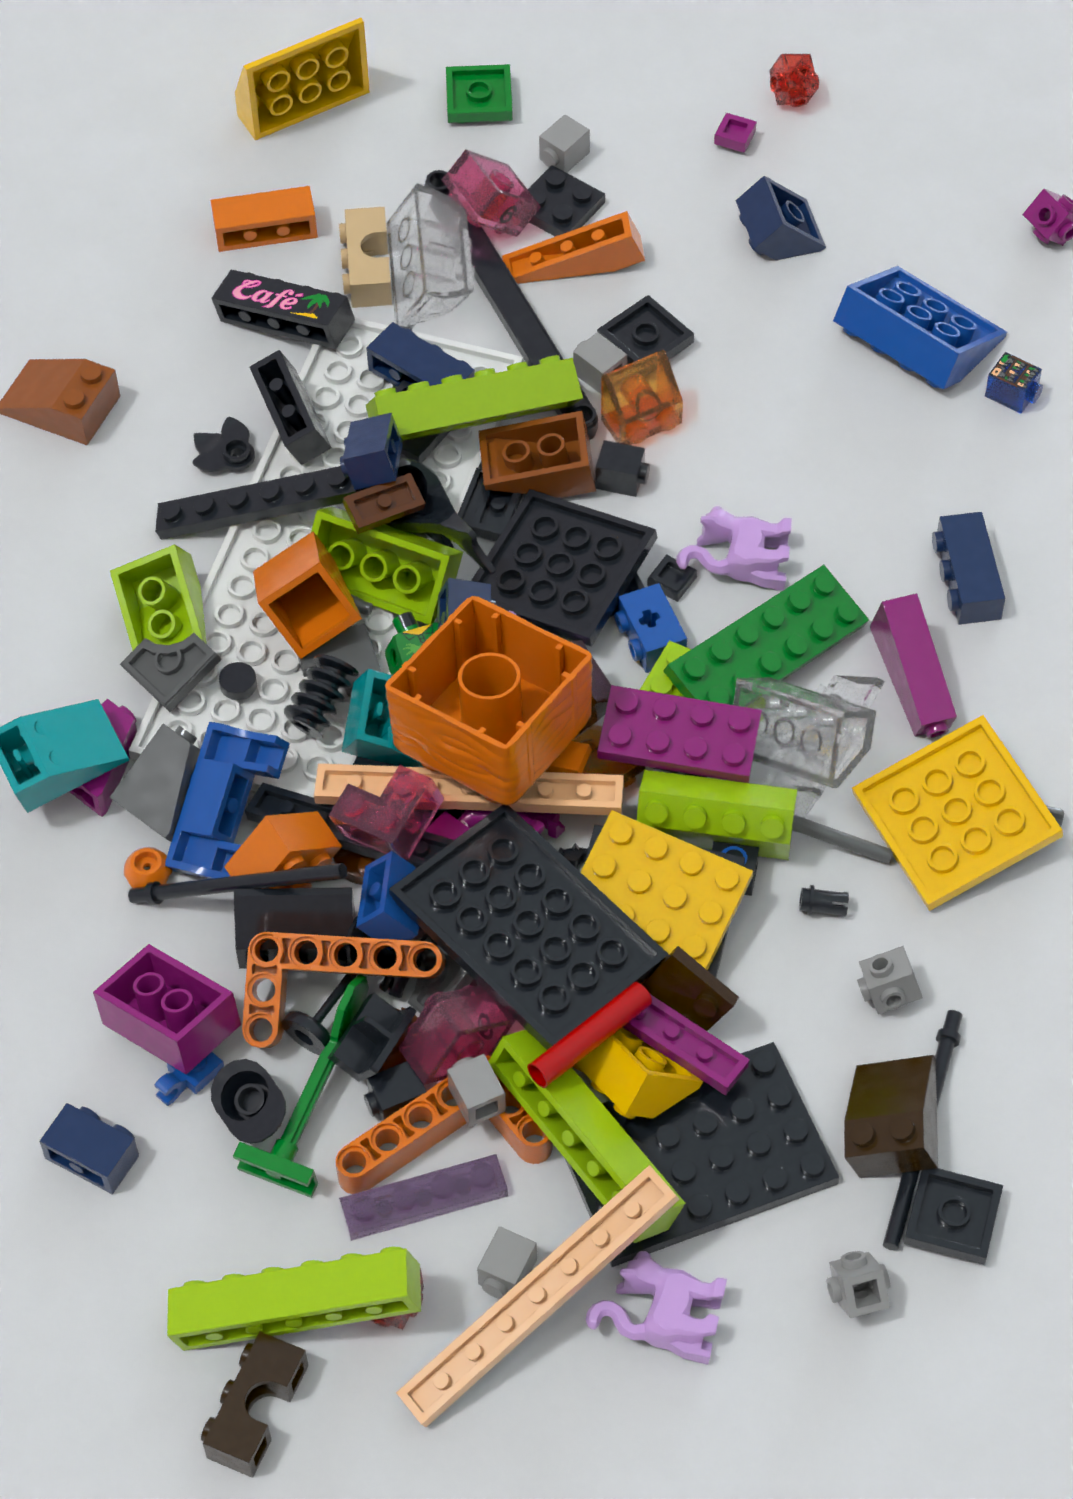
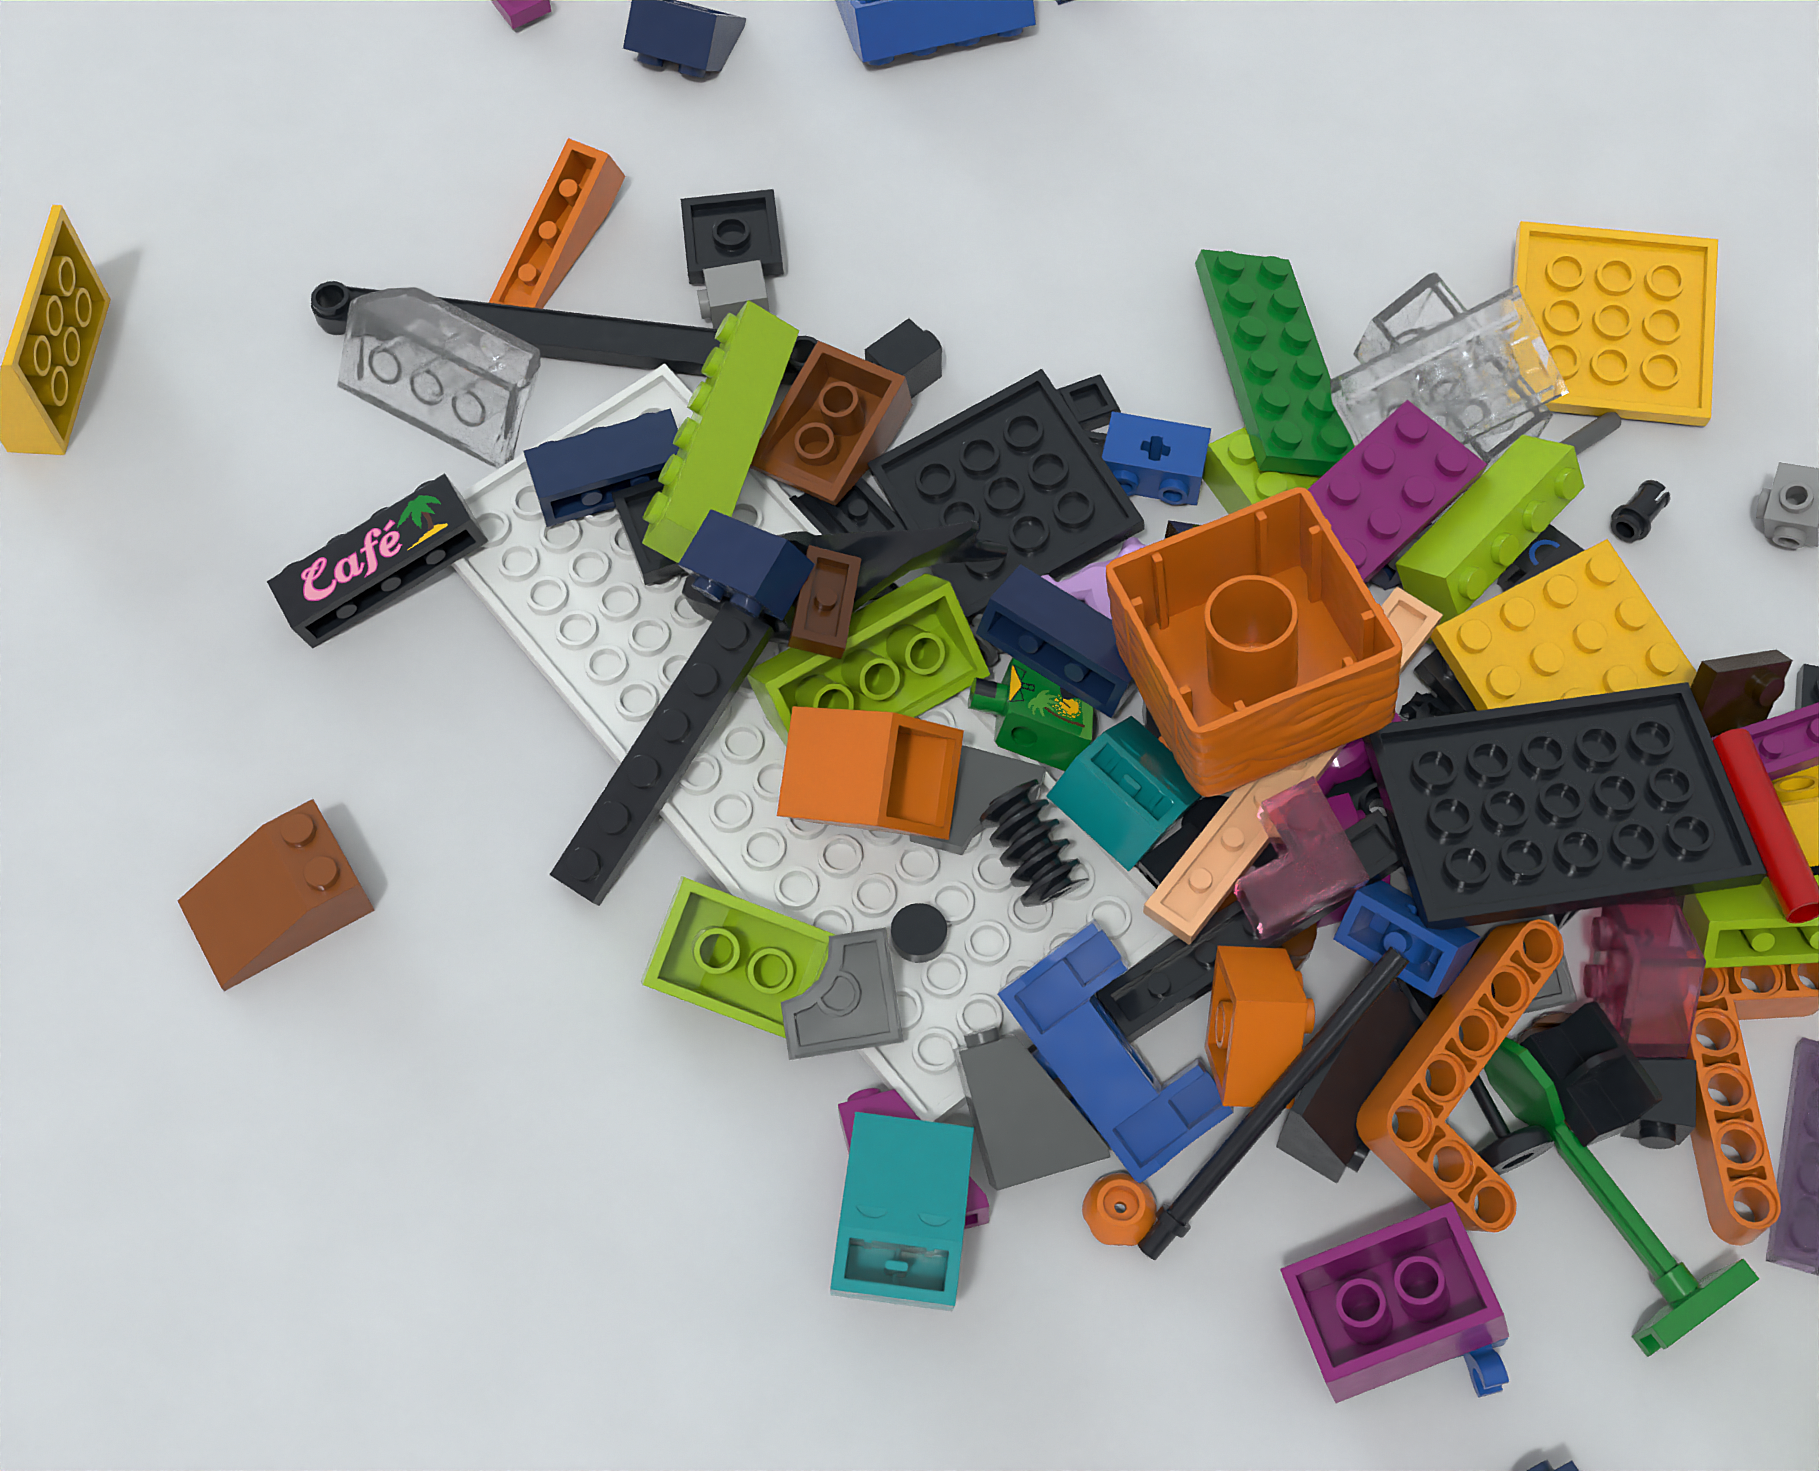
camera: 55 degrees left, 5 degrees up
black plate [192,417,255,472] -> none
orange brick [210,186,318,252] -> none
black piece [211,1059,286,1144] -> none
black brick [249,350,332,465] -> none
tan arch [339,206,392,308] -> none
clear pink brick [442,149,541,237] -> none
green plate [446,64,513,123] -> none
light grey brick [447,1054,506,1127] -> none
black plate [513,165,605,236] -> none
light grey brick [539,114,590,173] -> none
clear orange slope [601,350,683,445] -> none
lavender animal [676,506,792,590] -> none
magenta slope [870,593,957,738] -> none
dark blue brick [932,512,1005,625] -> none

